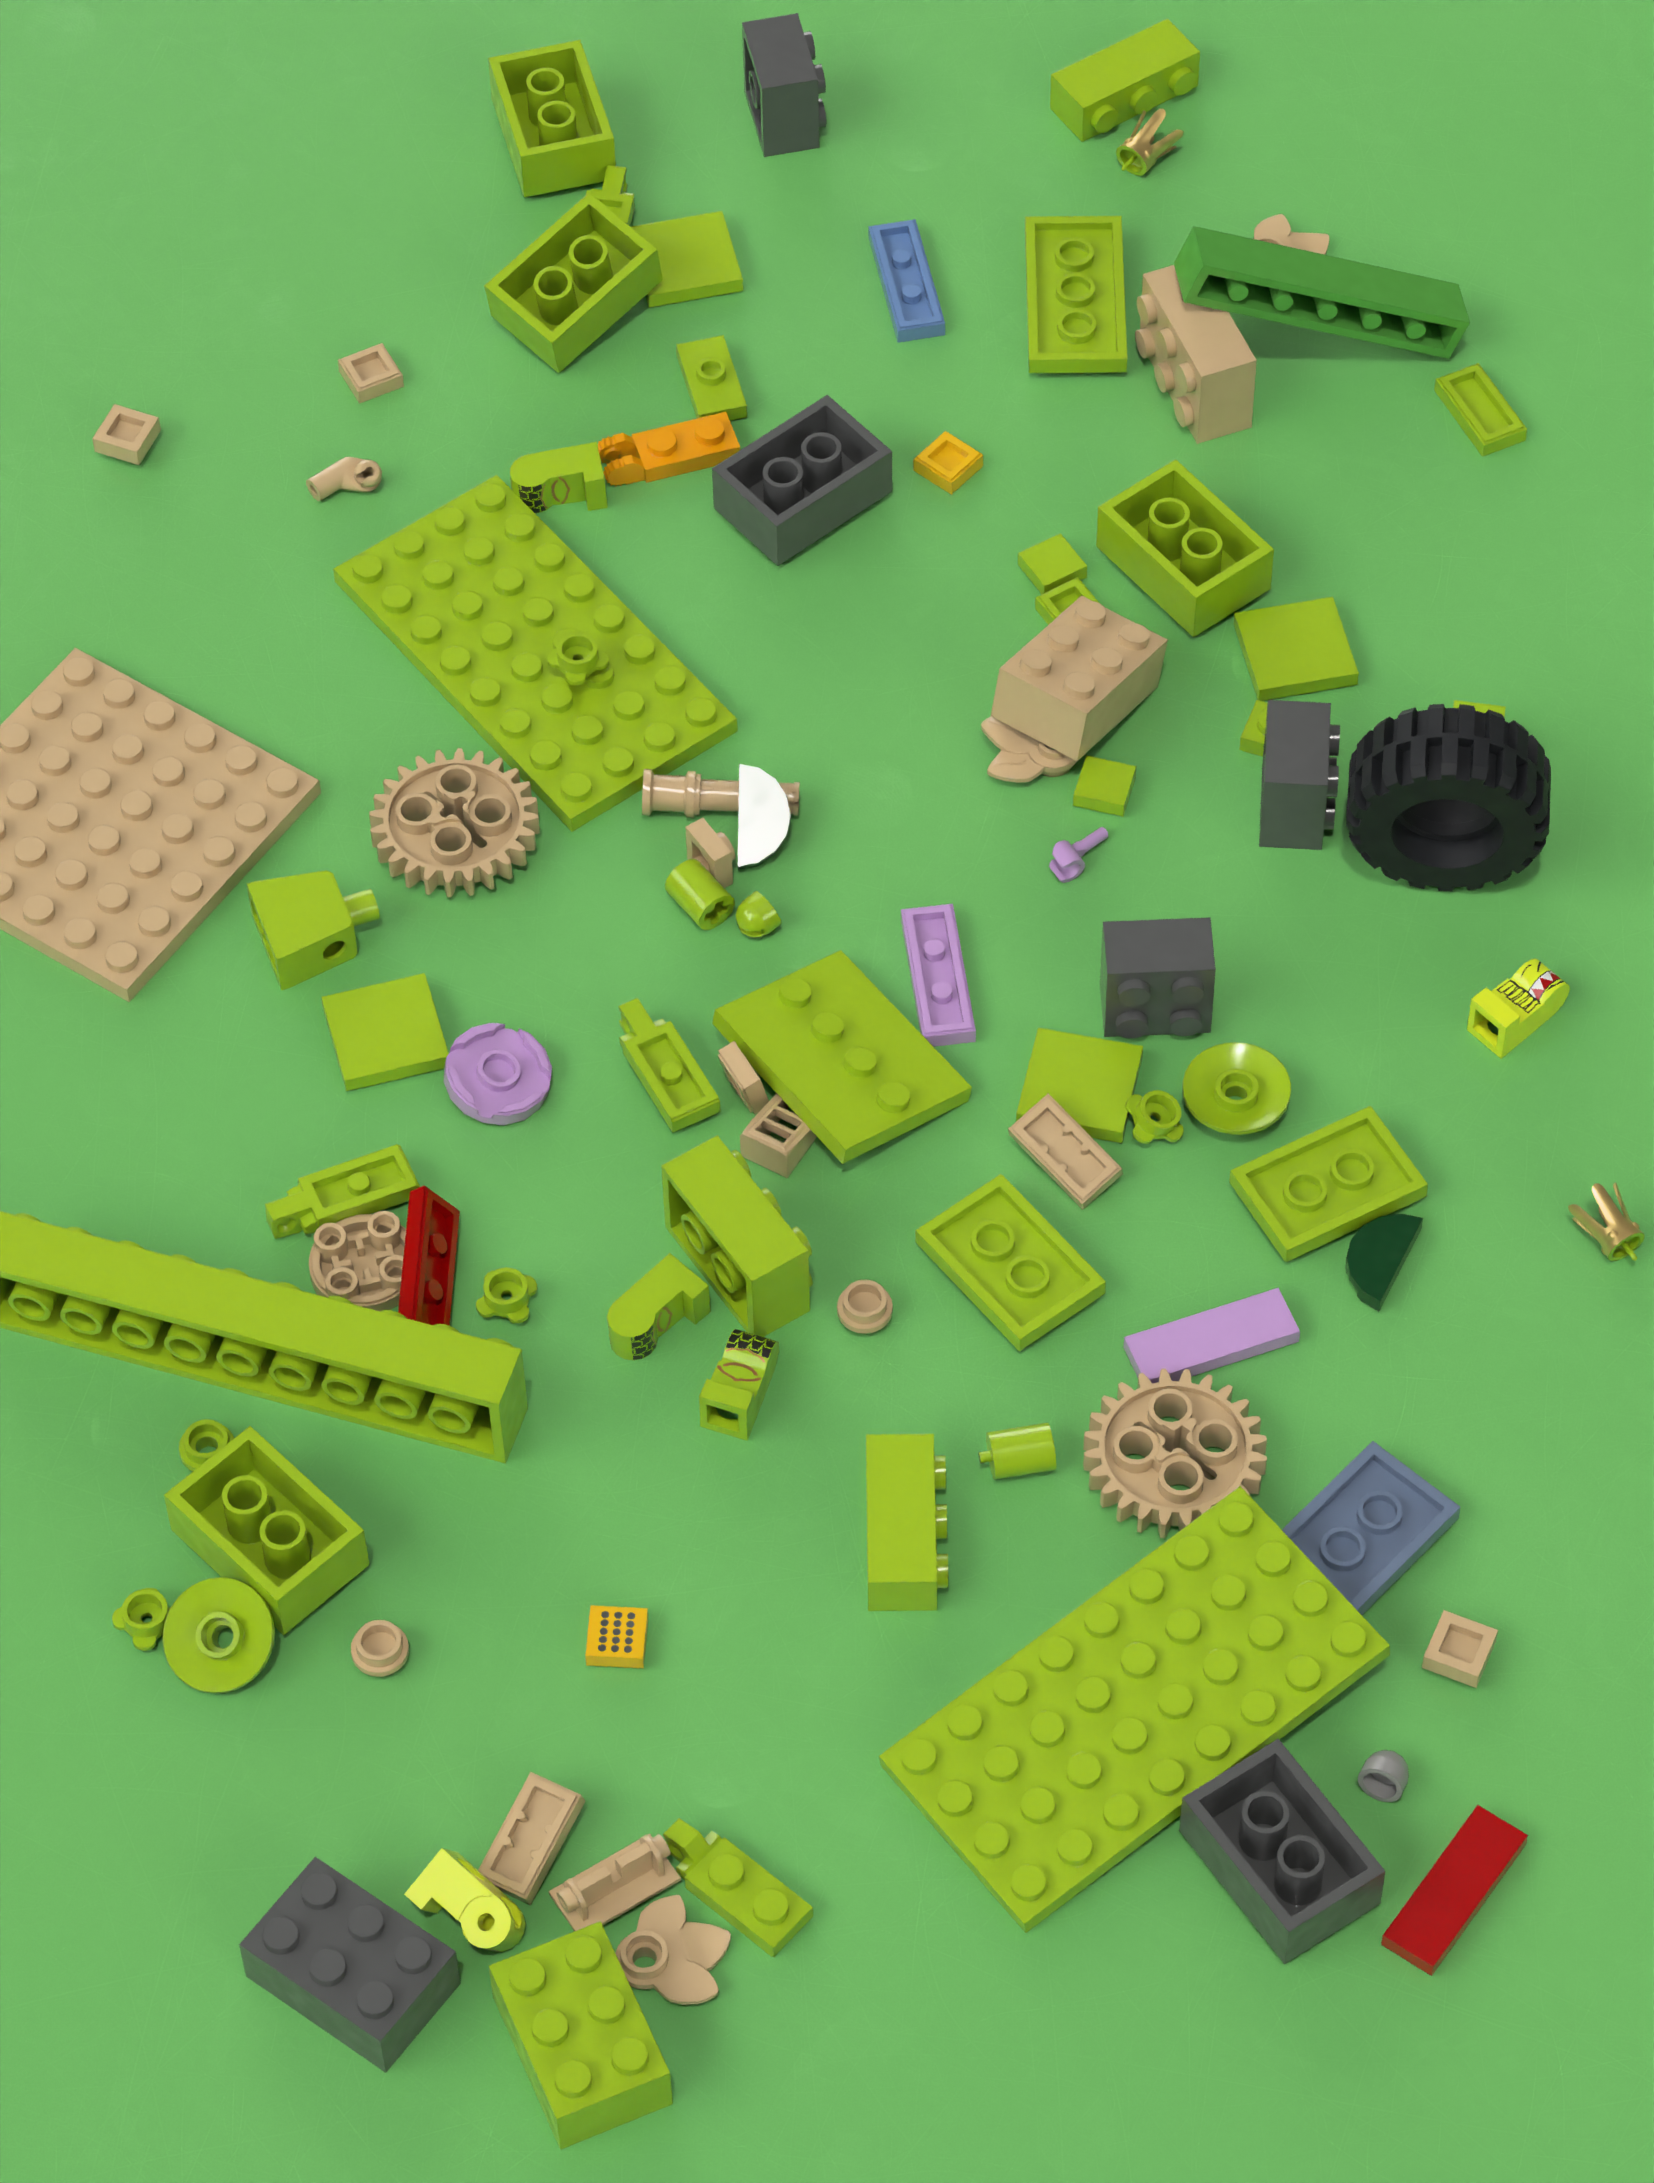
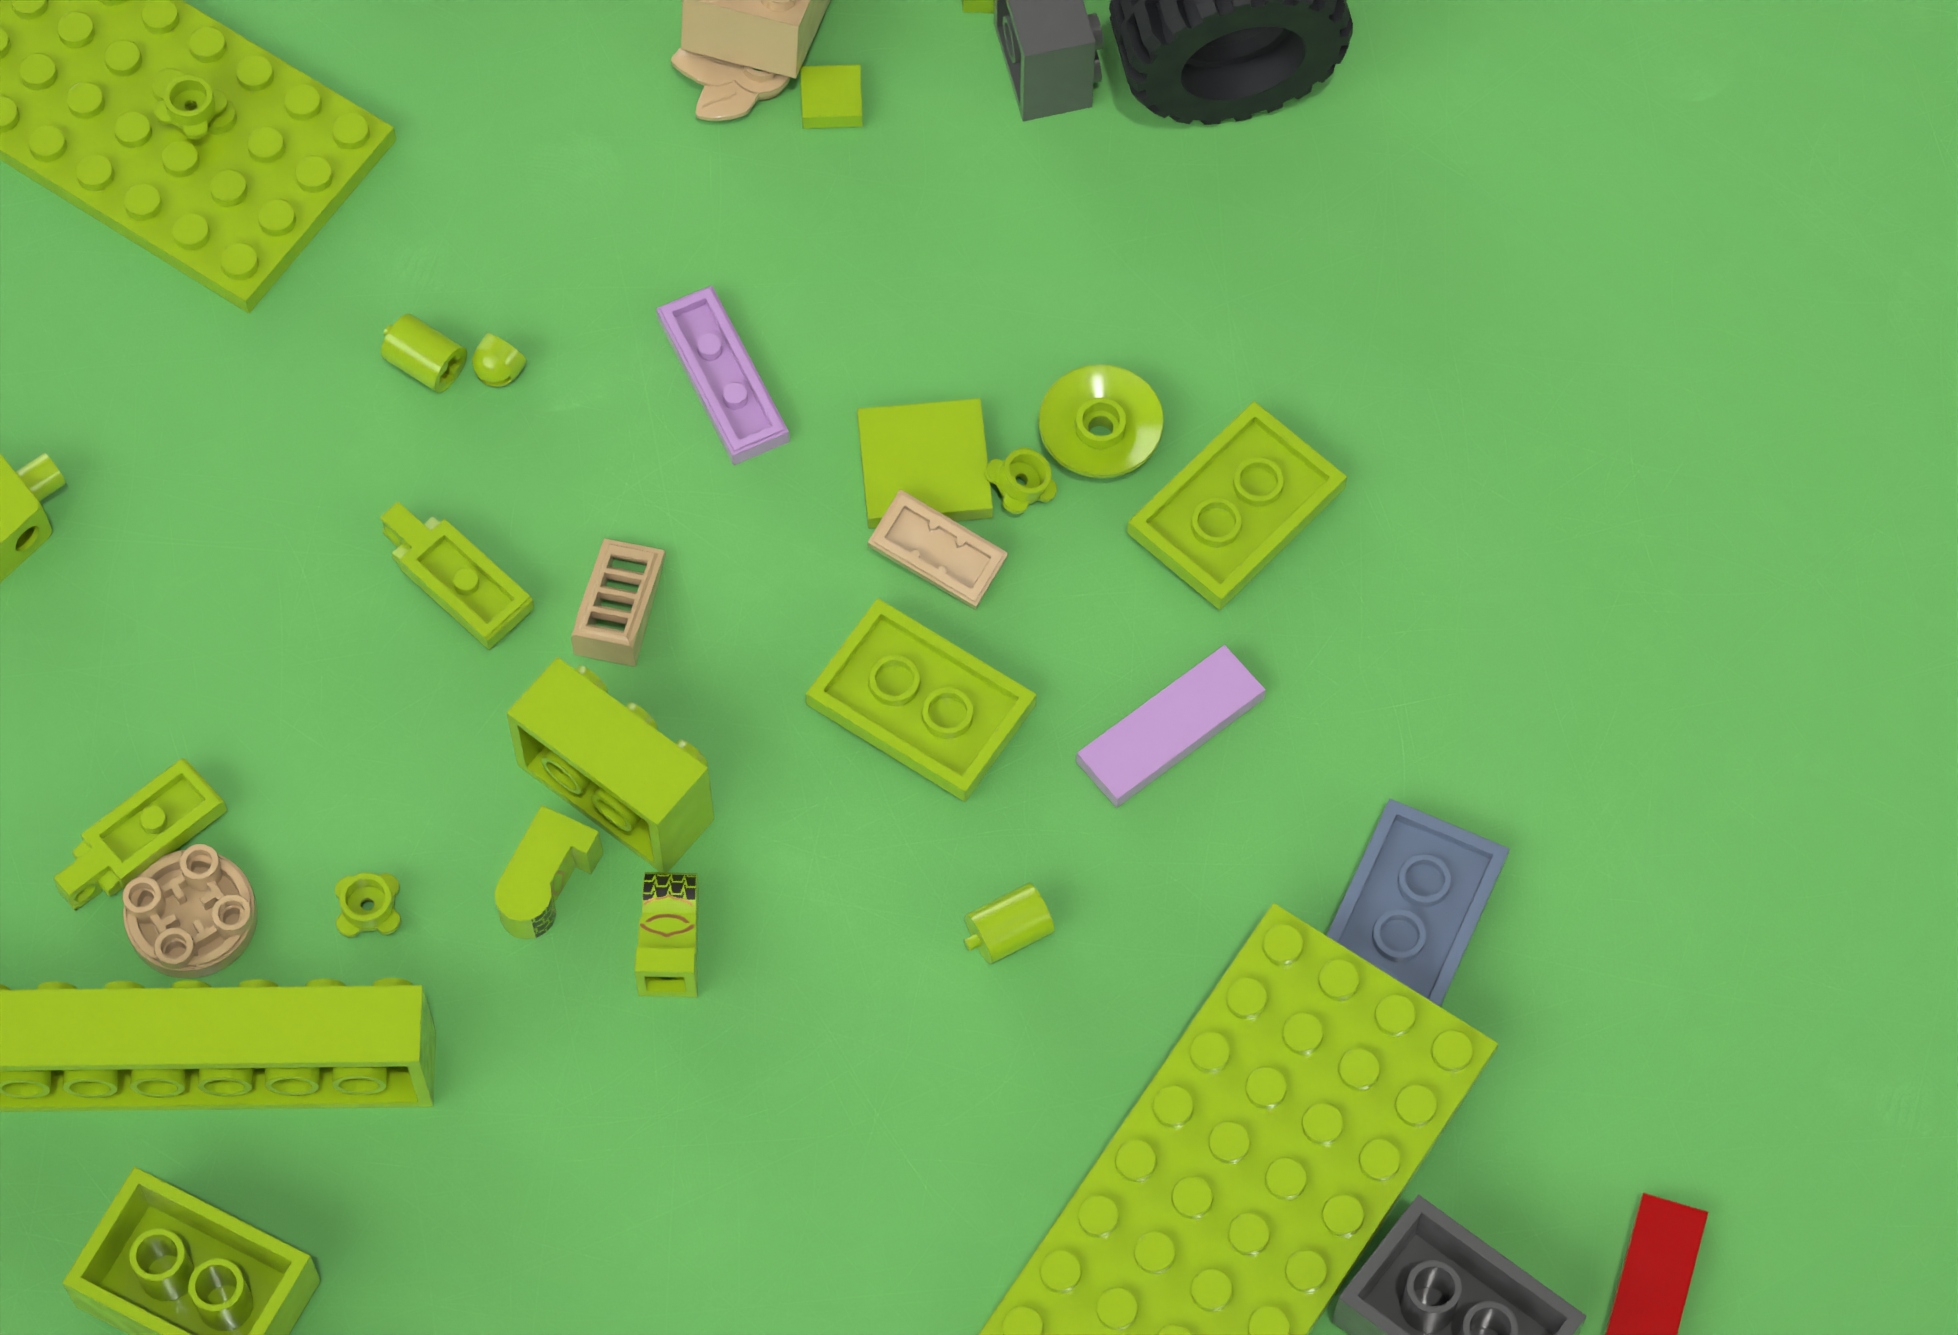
camera: 20 degrees left, 10 degrees up
lime plate [179,1419,234,1471] -> none
lime tile [321,973,449,1091] -> none
tan gear [369,748,540,897] -> none
red tile [398,1185,460,1325] -> none
lavender tile [444,1023,552,1125] -> none
yellow tile [585,1605,648,1668] -> none
tan pin [642,769,800,818] -> none
tan plate [685,818,736,888] -> none
lime plate [712,950,972,1164] -> none
tan tile [718,1041,769,1115] -> none
tile [738,764,791,870] -> none
tan plate [837,1280,893,1334] -> none
lime brick [866,1434,948,1611] -> none
lavender hand [1049,827,1108,883] -> none
tan gear [1083,1368,1267,1539] -> none
dark grey brick [1100,917,1216,1038] -> none
dark green tile [1345,1214,1423,1312] -> none
light grey hinge [1358,1750,1409,1802] -> none
tan plate [1422,1610,1498,1688] -> none
neon yellow leg [1467,958,1570,1059] -> none
pearl gold piece [1568,1182,1645,1261] -> none

